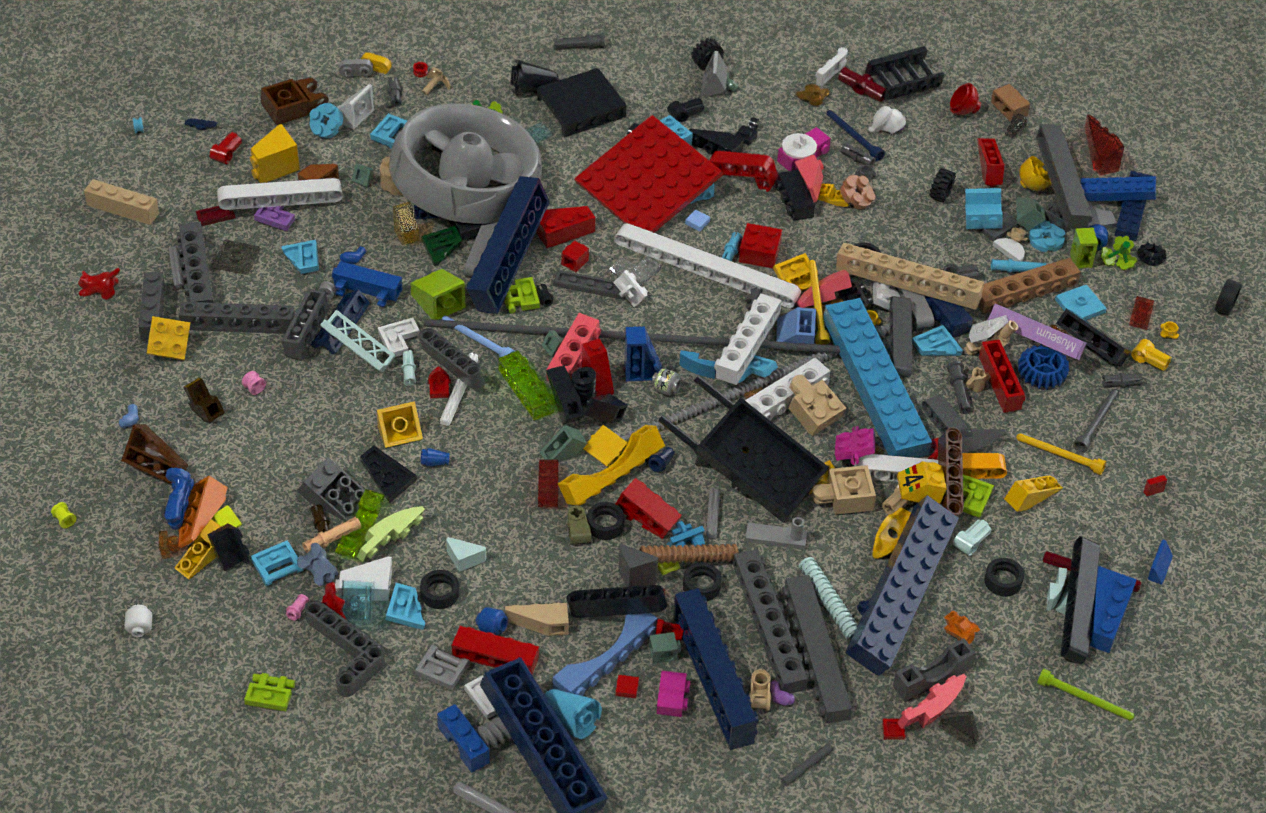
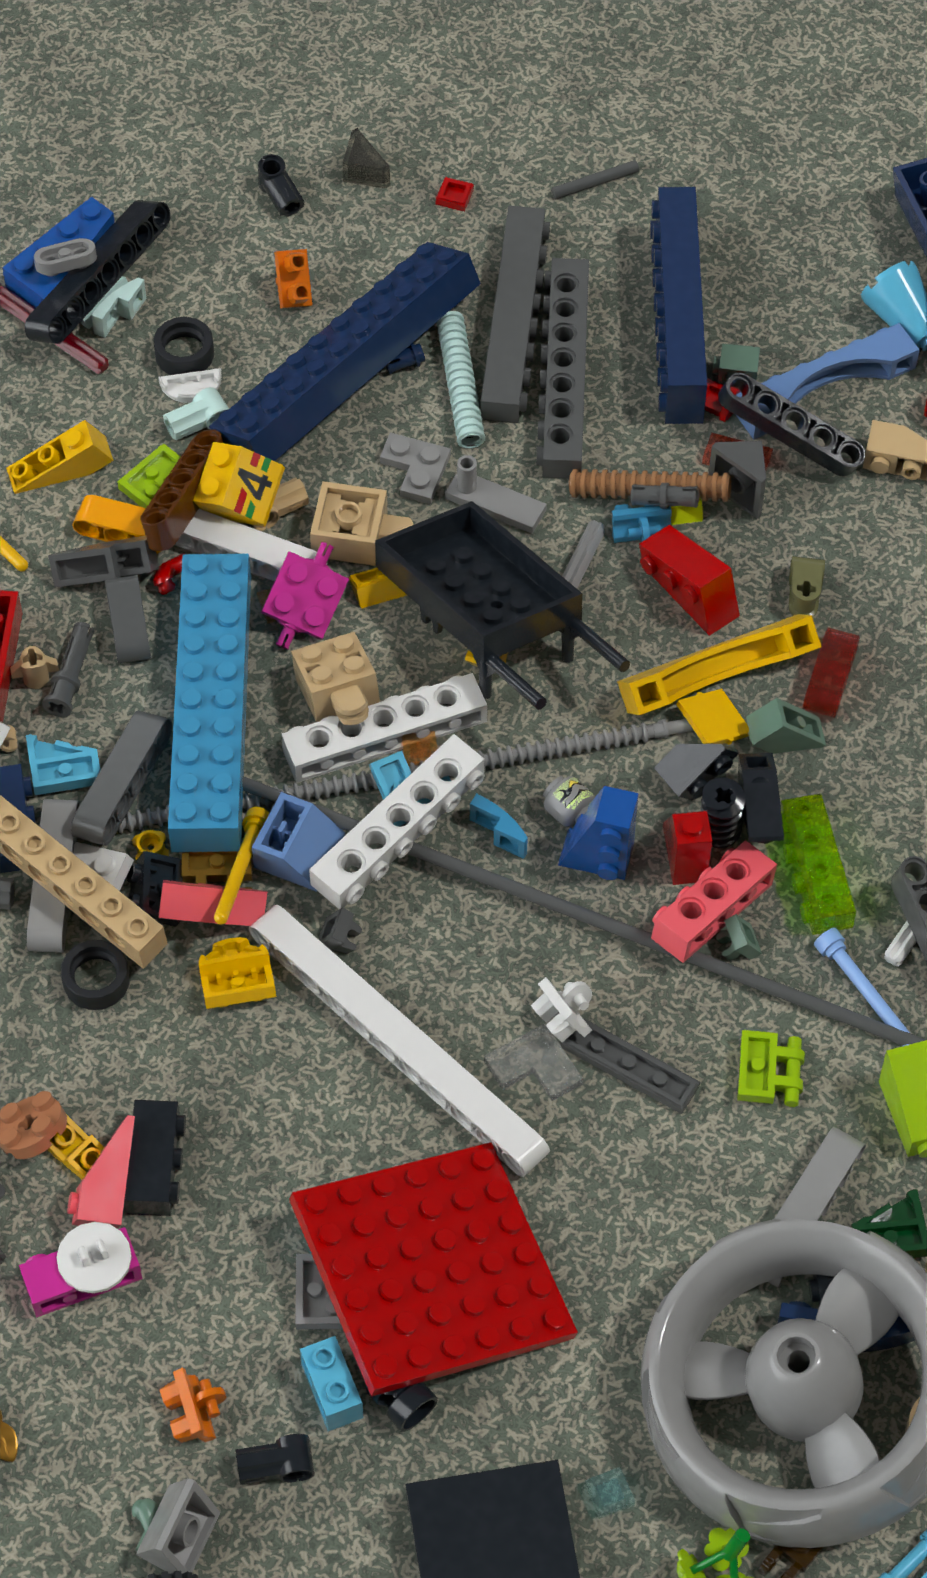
camera: 160 degrees left, 10 degrees up
dark blue brick [466,176,550,314] -> none
red wedge [536,206,596,248] -> none
black pin [536,284,554,307] -> none
red brick [561,240,589,273] -> none
black tyre [587,501,625,540] -> none
red tile [615,675,639,699] -> none
dark blue cone [648,447,675,472] -> none
dark pink brick [657,671,690,717] -> none
black tyre [683,563,721,601] -> none
light blue tile [685,210,710,231] -> none
black slope [689,129,744,154] -> none
red beam [709,151,778,192] -> none
medium azure pin [721,232,743,261] -> none
black plate [735,117,759,146] -> none
red brick [739,223,782,269] -> none
tan piece [749,669,771,711] -> none
medium lavender arm [770,681,795,706] -> none
yellow piece [872,507,911,559] -> none
dark grey arch [893,638,976,701] -> none
coral slope [897,674,966,729] -> none
lime piece [1037,668,1134,721] -> none
none -> light grey plate [34,238,97,276]
none -> white tile [158,368,222,403]
none -> orange hips [160,1367,226,1443]
none -> black piece [258,154,304,217]
none -> light grey plate [380,432,451,505]
none -> dark grey pin [631,483,699,509]

